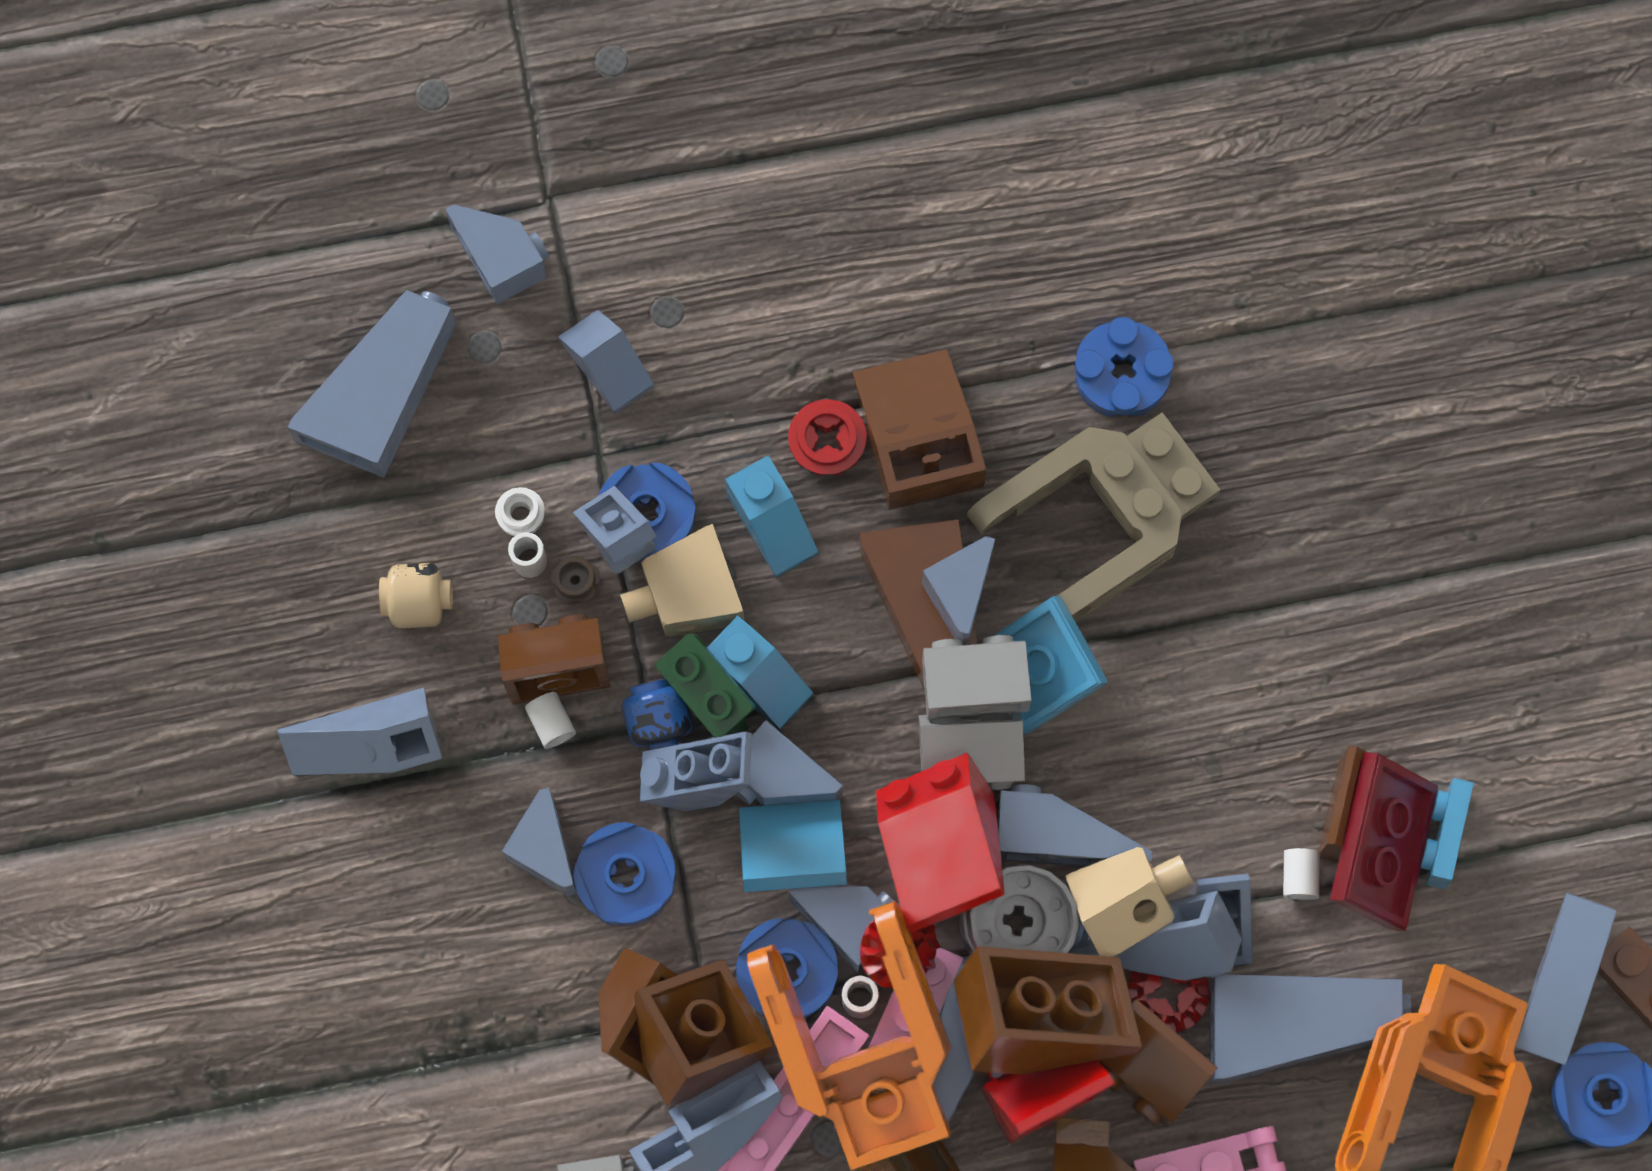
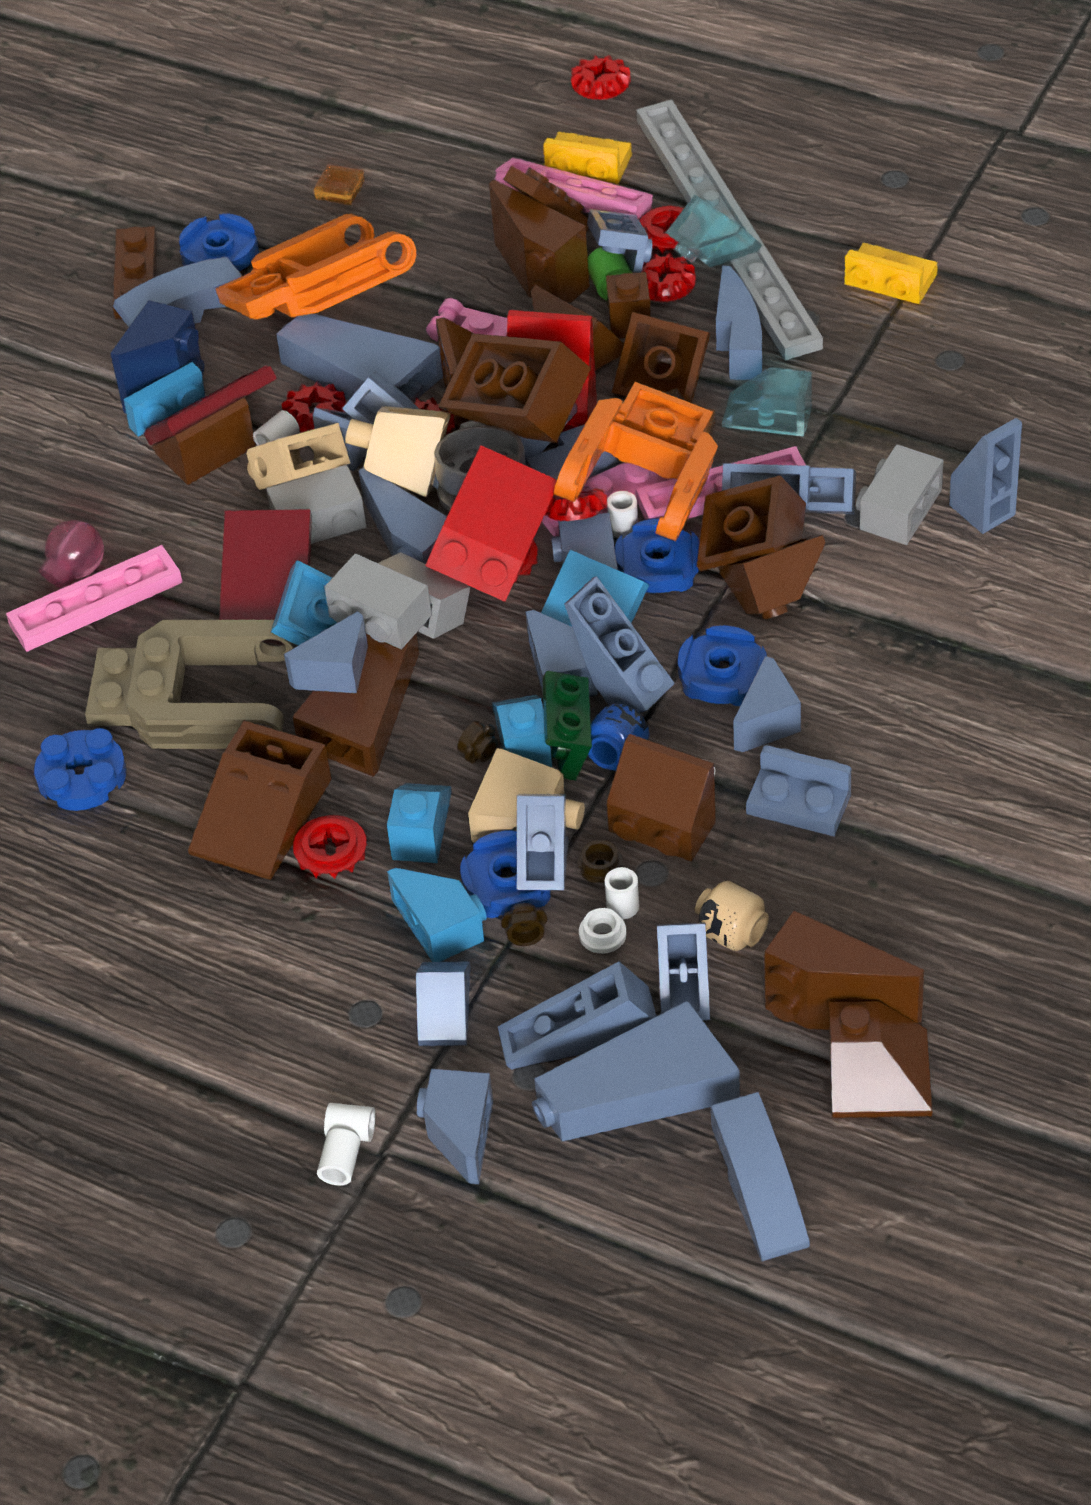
camera: 140 degrees left, 25 degrees down
sand blue slope [278,688,442,775] -> none
none -> bright pink plate [6,545,183,652]
none -> clear pink piece [38,520,104,589]
none -> dark blue slope [110,300,205,413]
none -> dark red tile [219,509,312,620]
none -> tan torso [247,423,350,490]
none -> light grey brick [266,465,367,544]
none -> red gear [281,381,346,433]
none -> white hinge [317,1128,361,1186]
none -> white hinge [324,1103,376,1142]
none -> dark azure slope [387,868,487,962]
none -> dark brown plate [457,721,498,764]
none -> sand blue slope [498,961,657,1069]
none -> dark brown plate [501,903,548,946]
none -> sand blue slope [657,922,710,1020]
none -> sand blue slope [711,1092,810,1261]
none -> sand blue bracket [746,745,851,836]
none -> reddish brown slope [764,911,924,1030]
none -> reddish brown slope [829,1001,932,1118]

